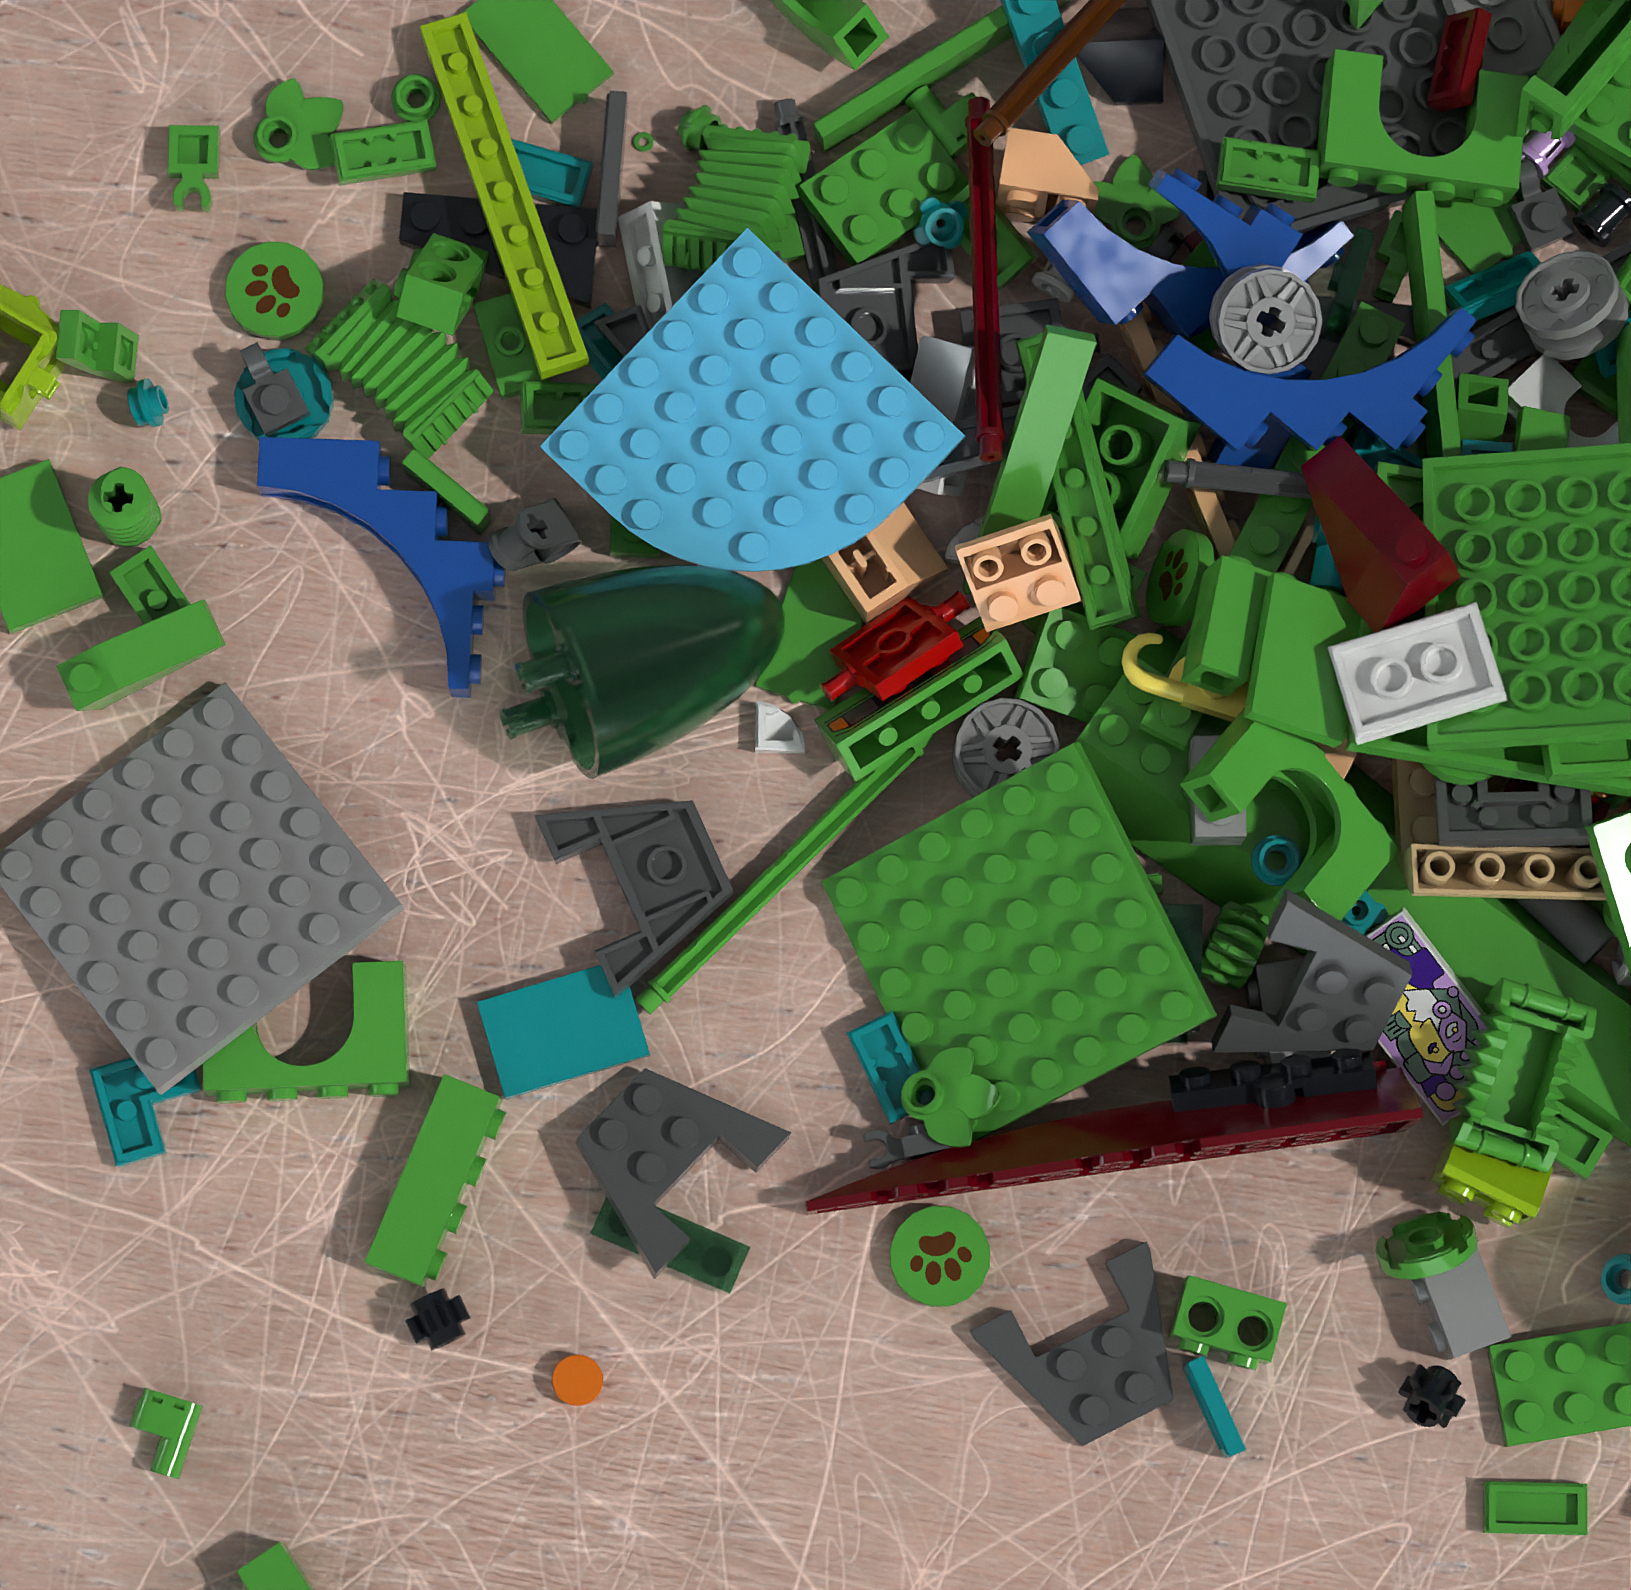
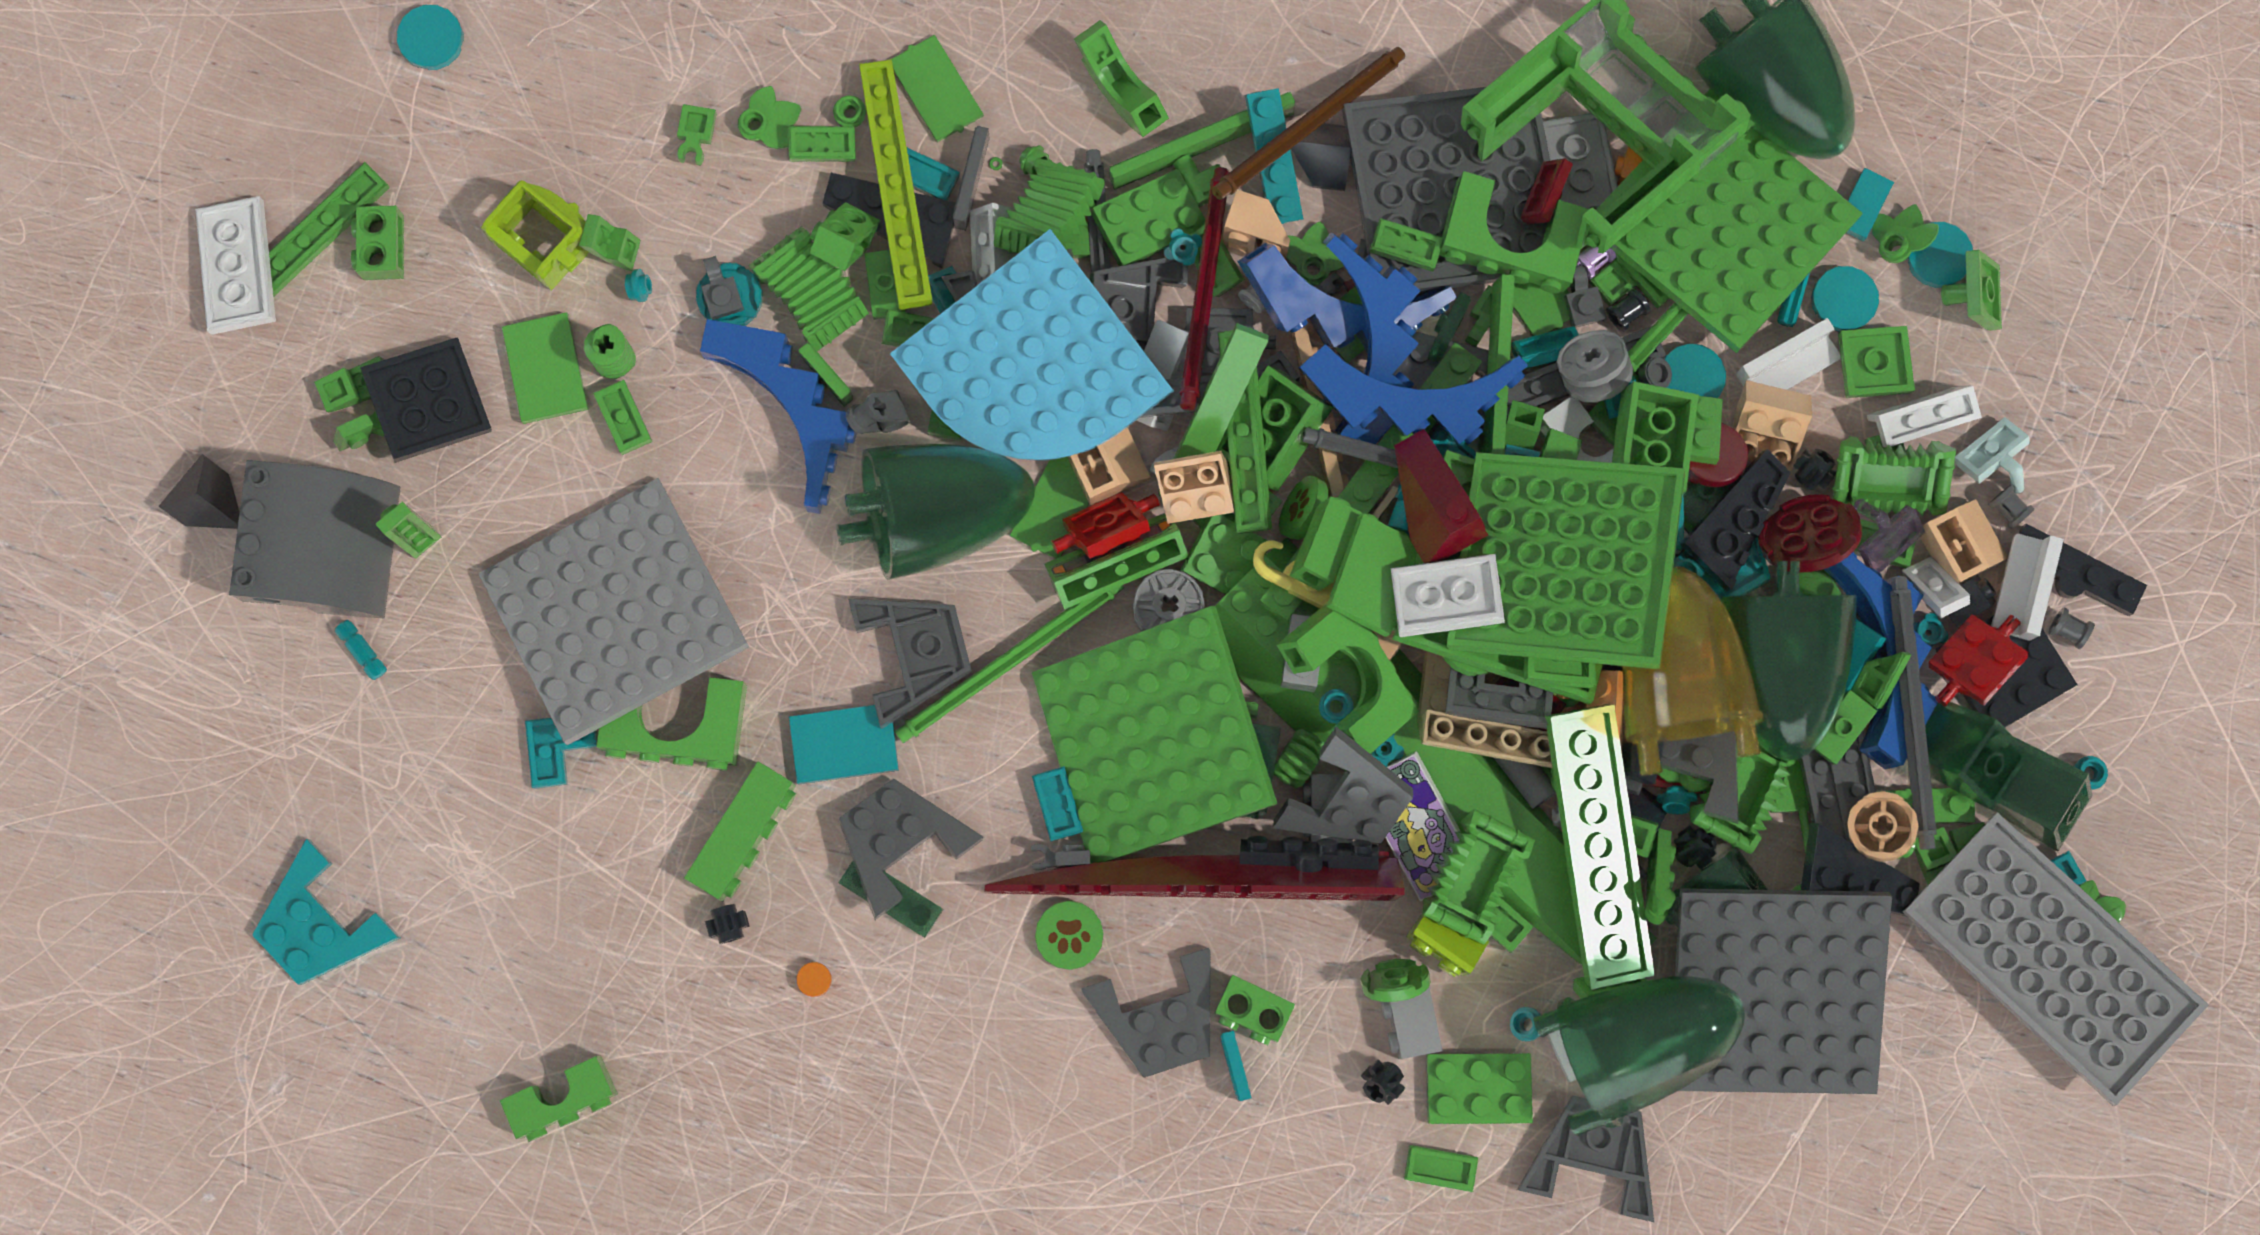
camera: 10 degrees right, 0 degrees up
bright green slope [56,600,226,711] -> none
bright green piece [130,1388,203,1479] -> none
bright green tile [225,241,325,341] -> none
white tile [755,701,805,754] -> none
bright green plate [901,1047,1001,1148] -> none
light grey wheel [1209,263,1322,374] -> none

